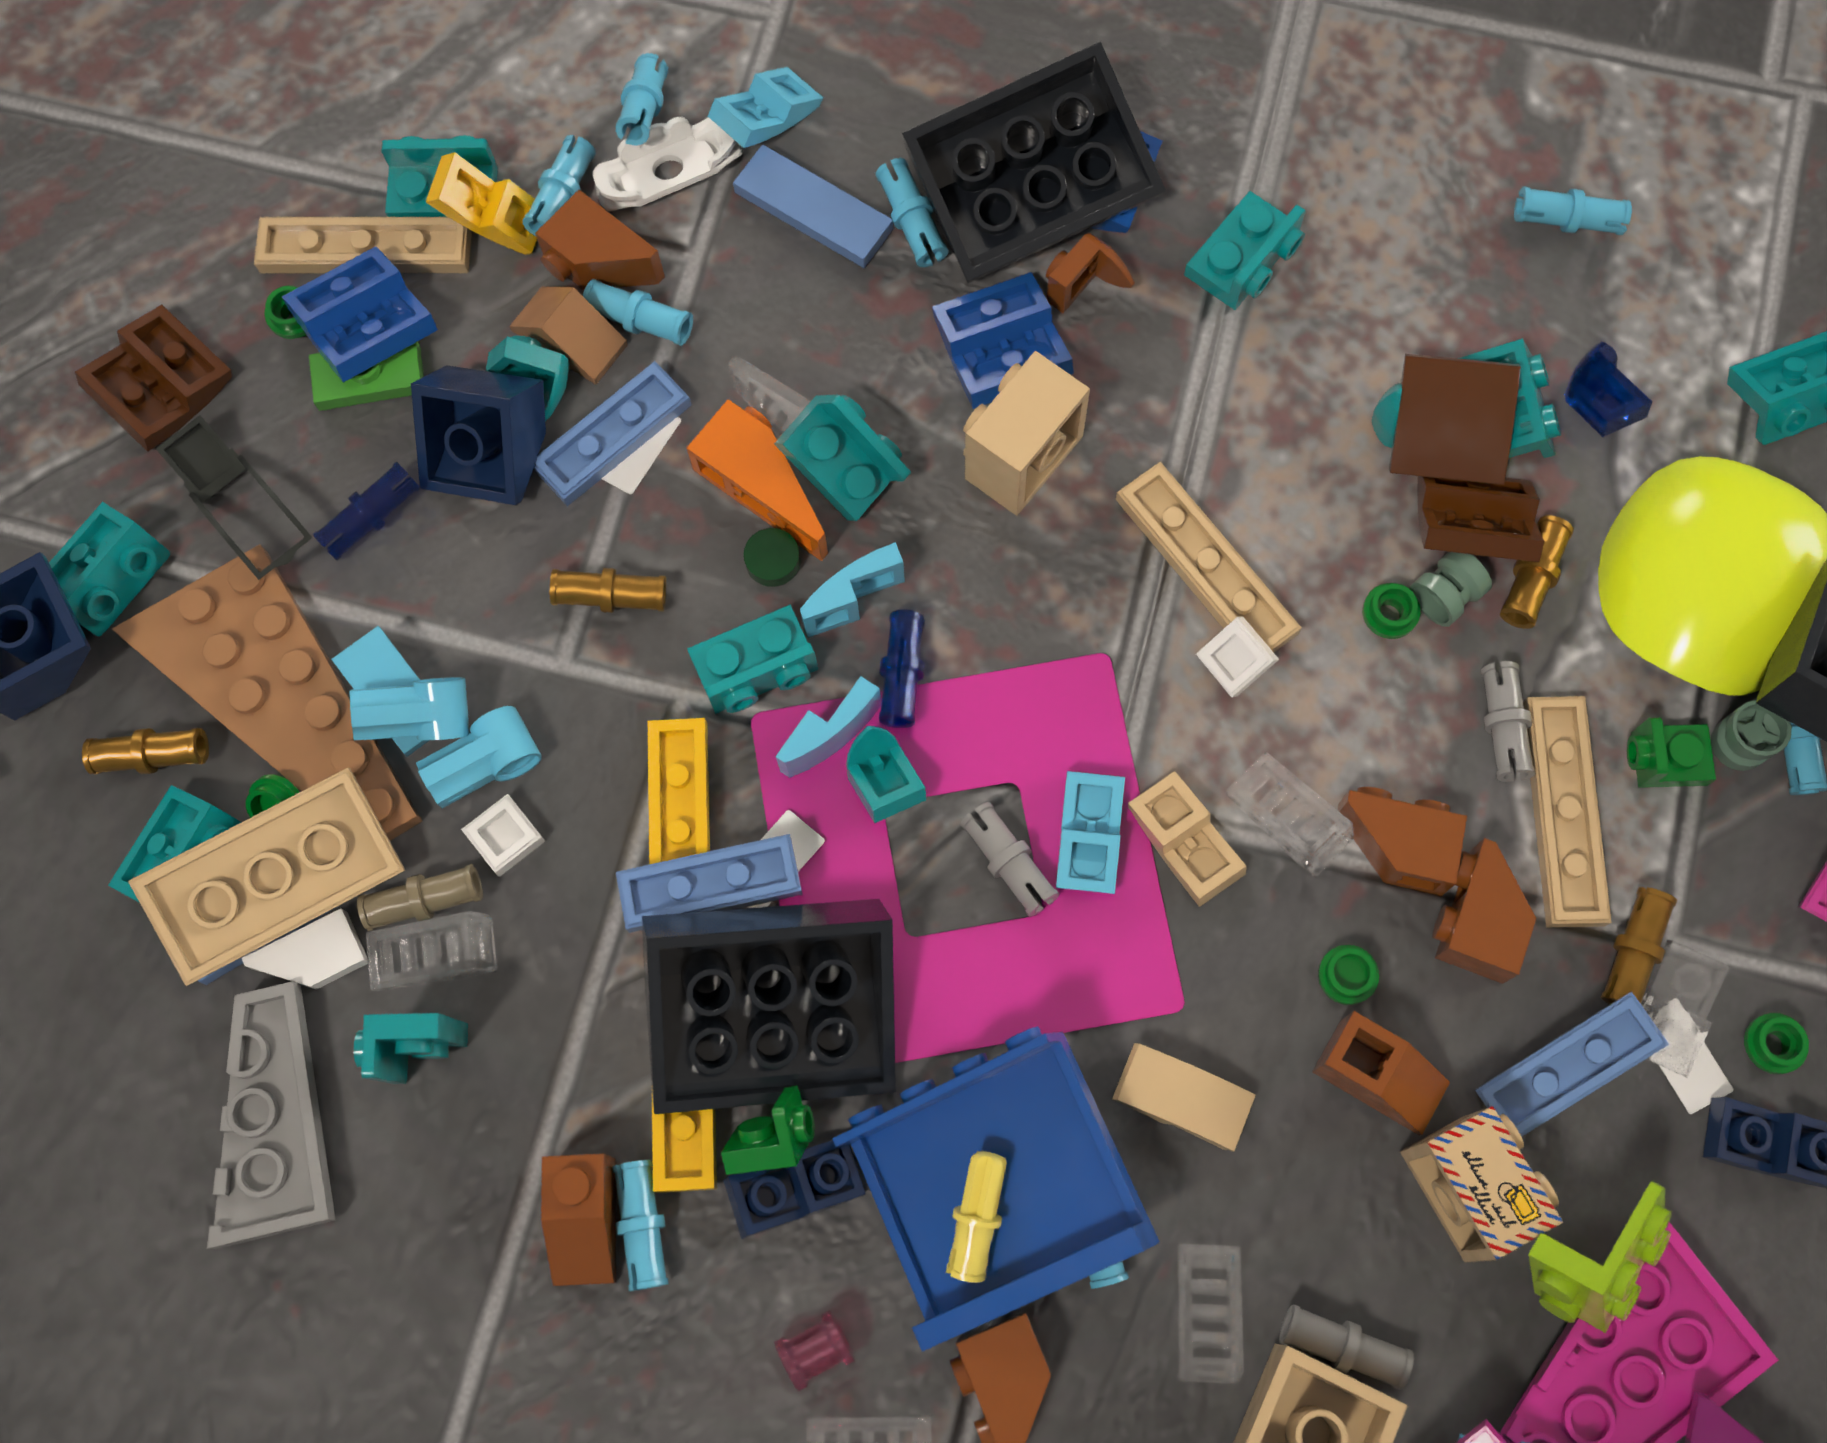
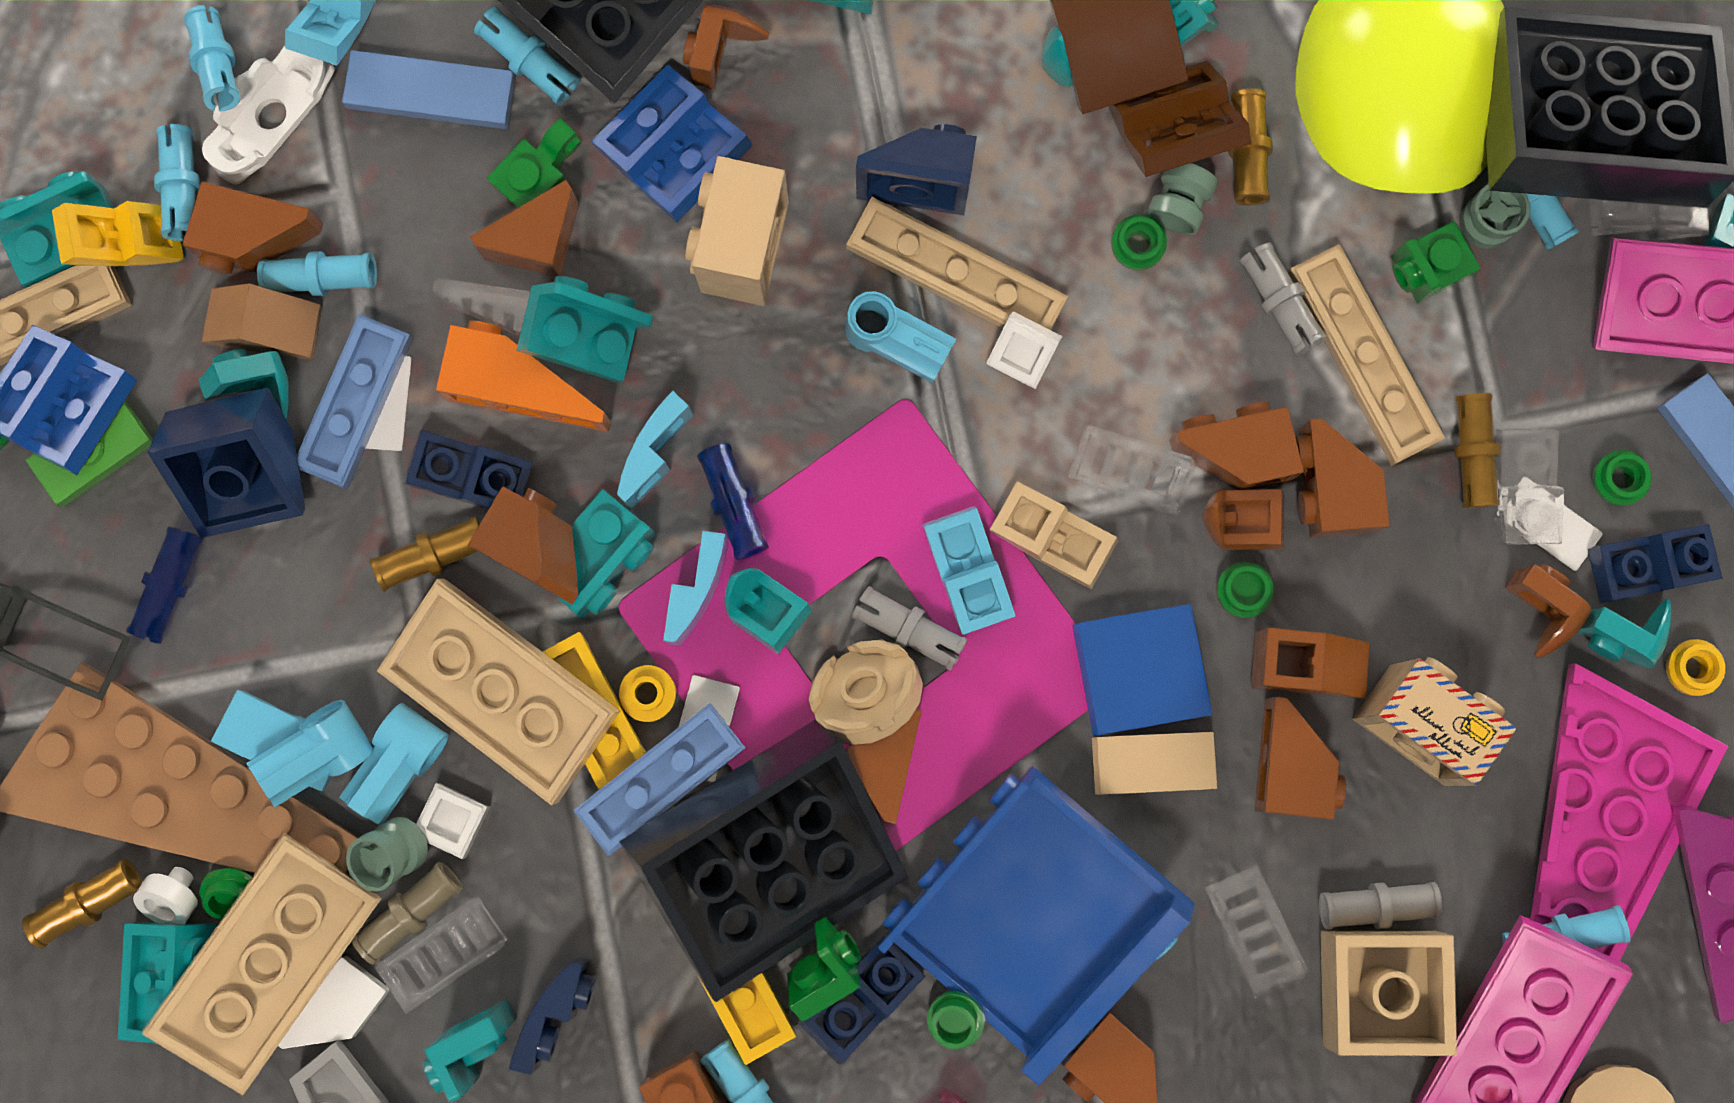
camera: 30 degrees left, 10 degrees up
dark green tile [743,528,800,587] -> none
light yellow axle [946,1151,1007,1283] -> none
medium blue tile [1475,992,1669,1137] -> none
lime bracket [1528,1181,1672,1333] -> none
none -> white tile [133,867,198,925]
none -> sand green wheel [346,817,428,892]
none -> tan tile [377,579,620,806]
none -> dark blue slope [403,430,533,509]
none -> dark orange slope [468,486,578,605]
none -> dark orange slope [470,180,579,277]
none -> green plate [486,118,582,208]
none -> dark blue slope [509,957,595,1075]
none -> yellow plate [619,665,676,722]
none -> tan tile [809,640,923,745]
none -> medium azure piece [844,291,956,383]
none -> dark orange slope [846,710,922,824]
none -> dark blue slope [856,124,977,216]
none -> green plate [927,991,985,1049]
none -> blue slope [1072,604,1213,736]
none -> dark orange plate [1202,489,1285,550]
none -> dark orange slope [1255,697,1346,820]
none -> dark orange plate [1505,564,1592,658]
none -> teal plate [1578,599,1672,669]
none -> yellow plate [1666,639,1725,696]

